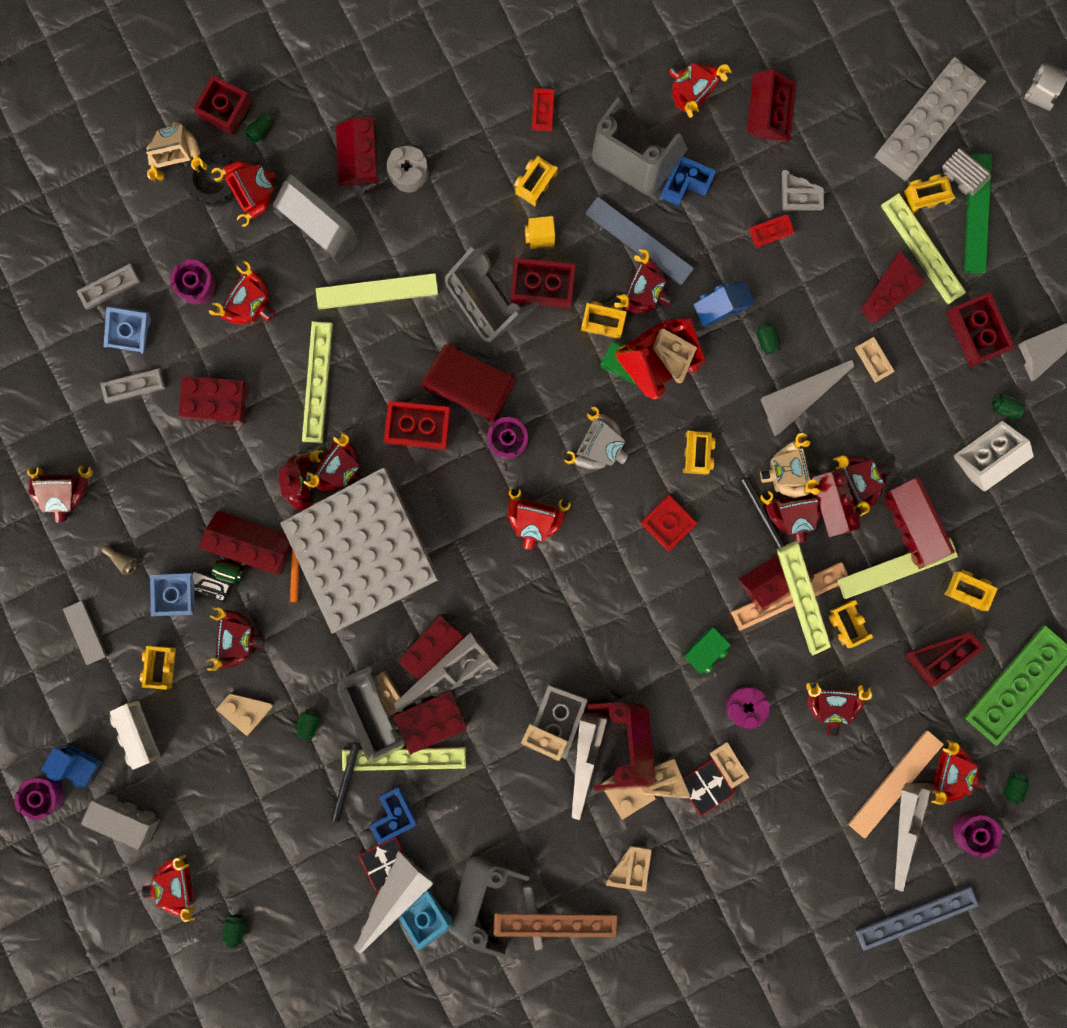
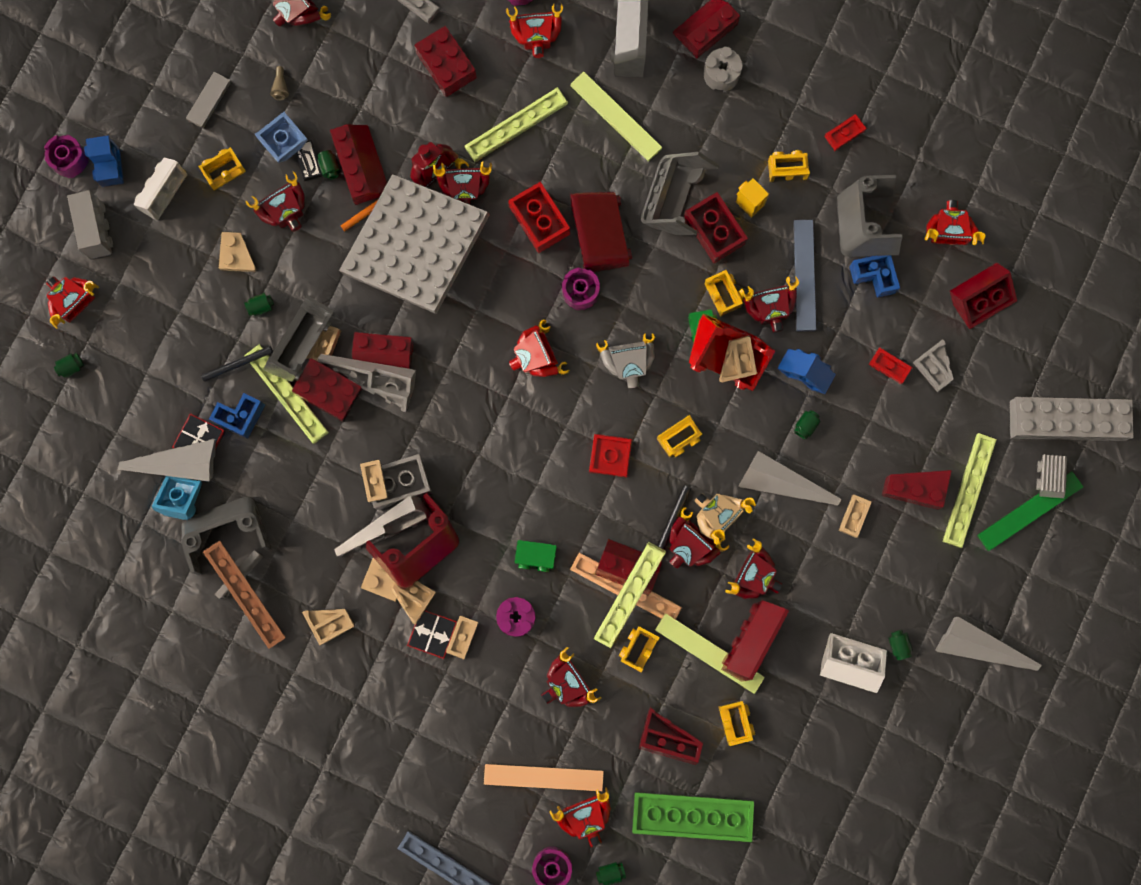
camera: 55 degrees right, 5 degrees down
slope [812,469,861,537] -> none
wedge [895,783,933,892] -> none
yellow window [904,174,955,213] -> none
dark red brick [946,292,1015,367] -> none

